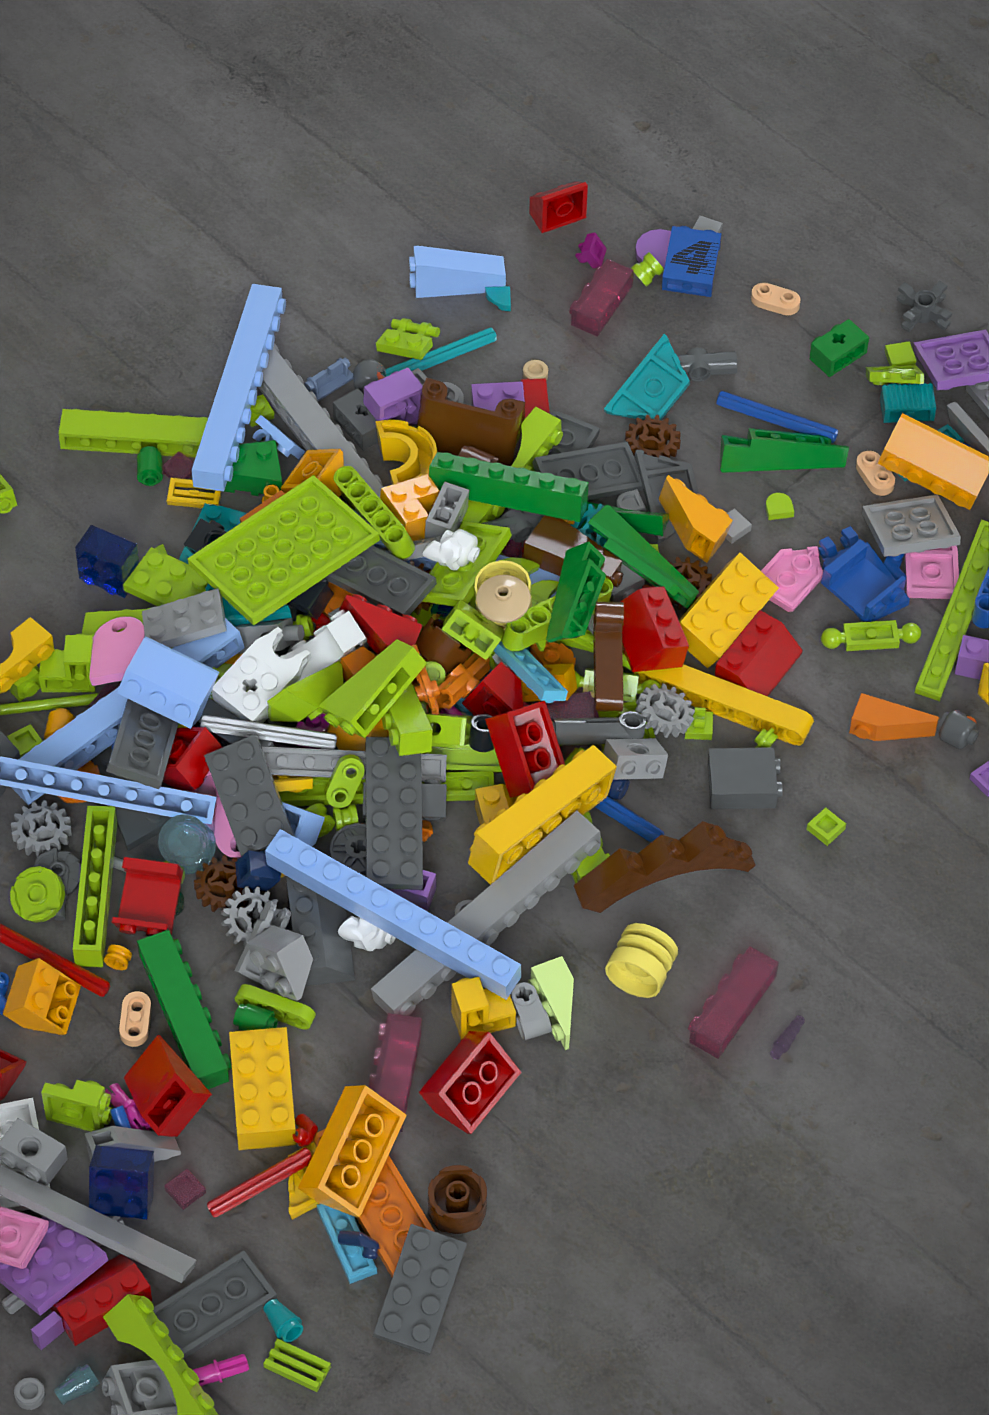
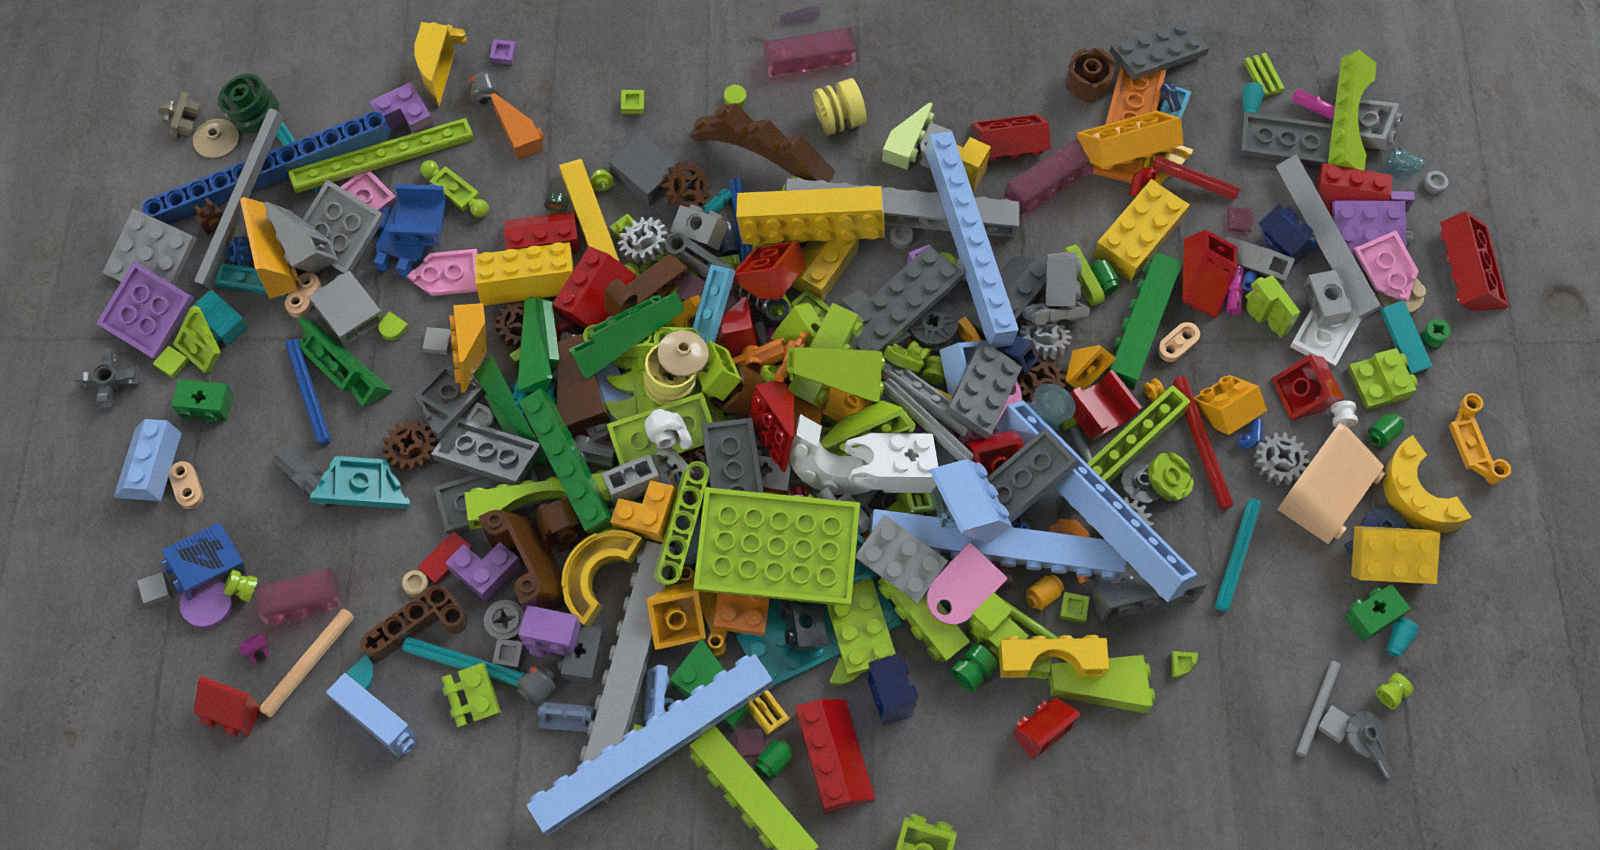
camera: 135 degrees left, 10 degrees up
none -> light blue slope [114,419,182,501]
none -> light nougat axle [259,609,354,717]
none -> light grey slope [264,202,338,274]
none -> light grey brick [309,270,384,347]
none -> reddish brown beam [360,585,467,661]
none -> clear green tile [544,193,569,213]
none -> reddish brown gear [661,160,712,210]
none -> teal axle [700,188,732,225]
none -> lime tile [724,85,747,107]
none -> red slope [795,699,876,815]
none -> green wheel [950,643,999,693]
none -> light orange slope [1066,345,1116,391]

